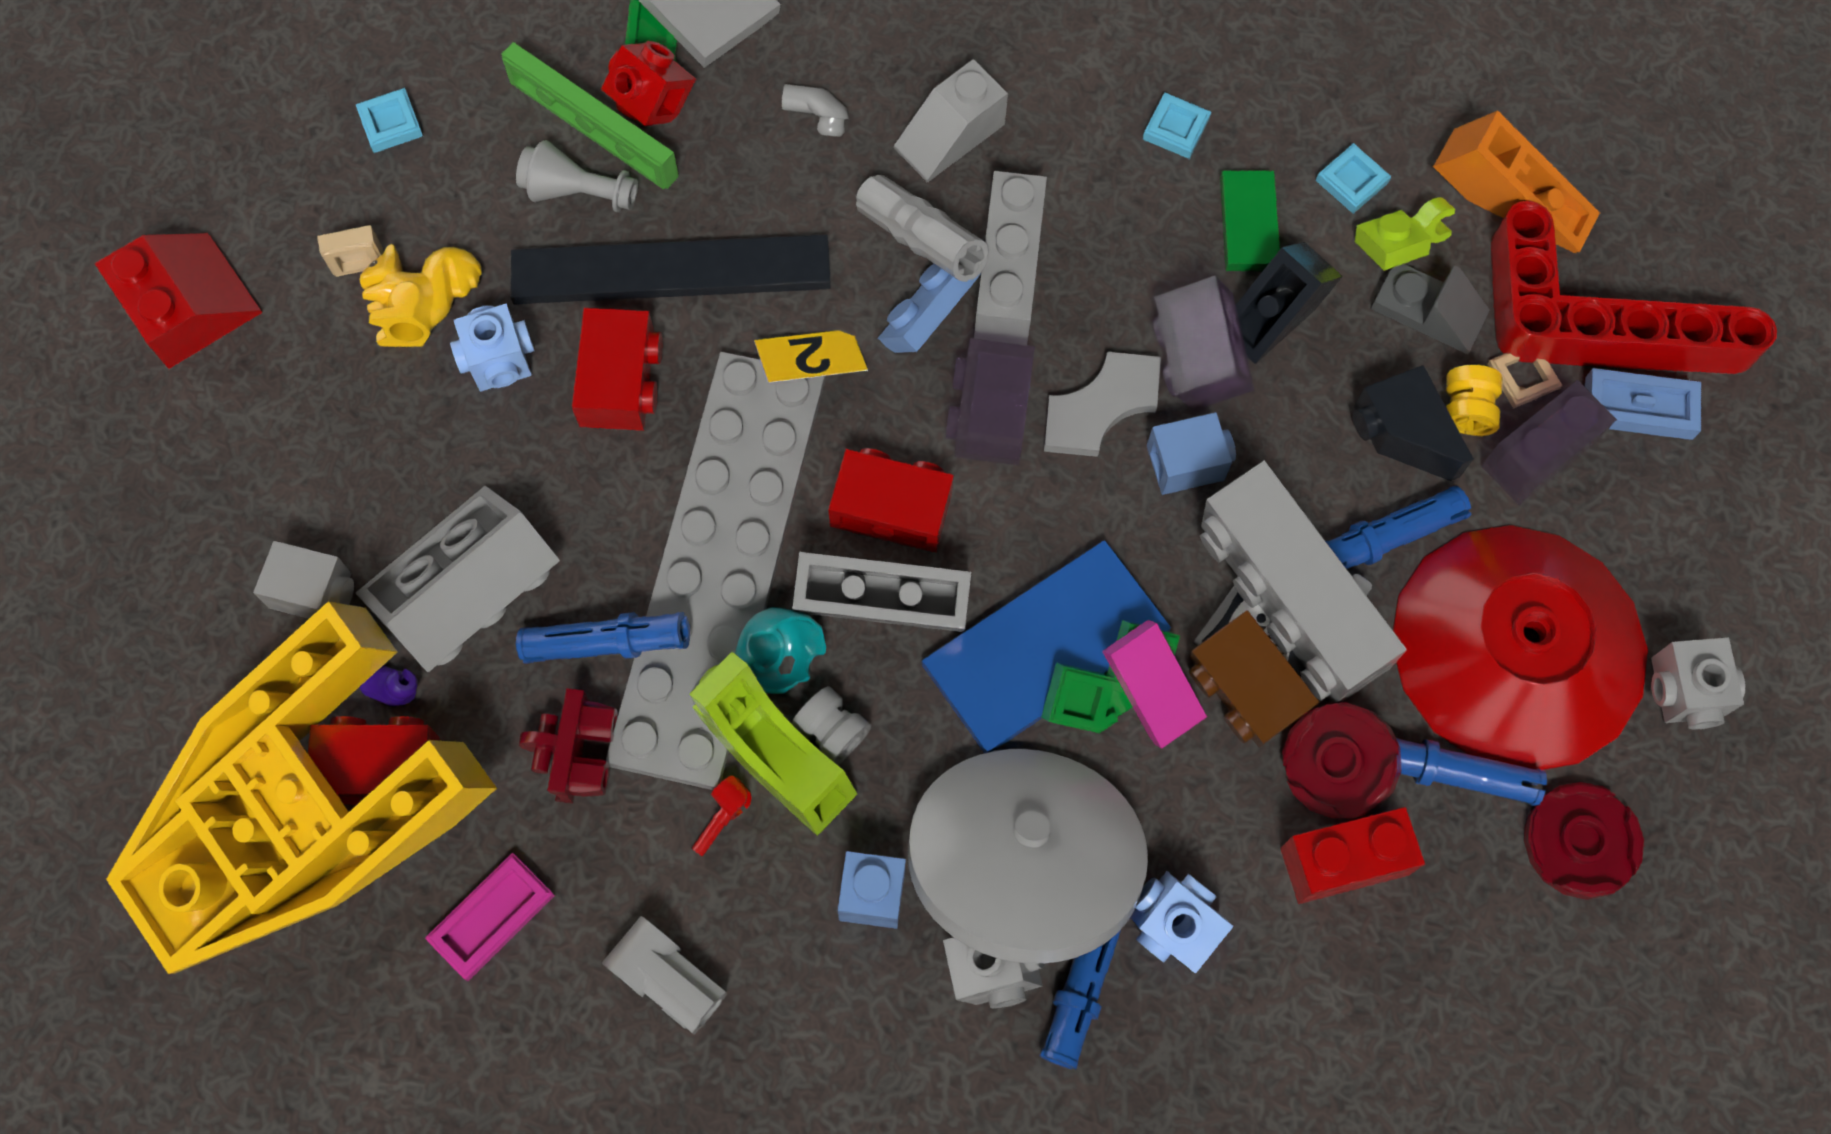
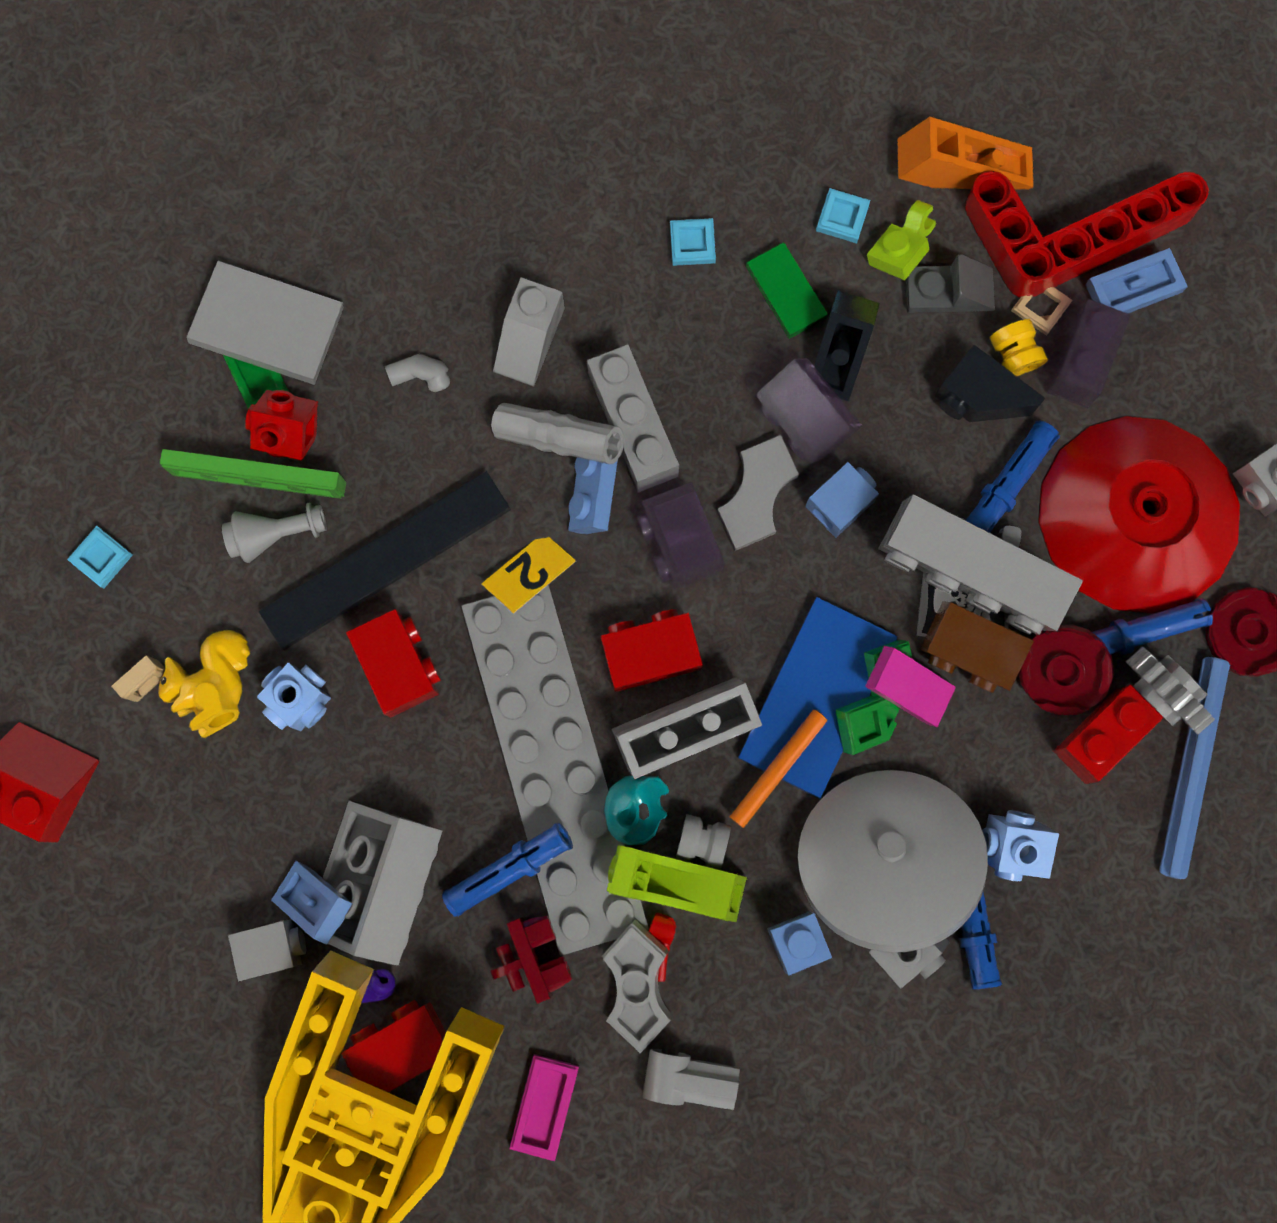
camera: 25 degrees left, 10 degrees up
none -> medium blue plate [271,861,352,945]
none -> light grey tile [602,920,673,1053]
none -> orange bar [729,709,828,828]
none -> light grey gear [1126,647,1215,734]
none -> medium blue axle [1159,657,1230,879]

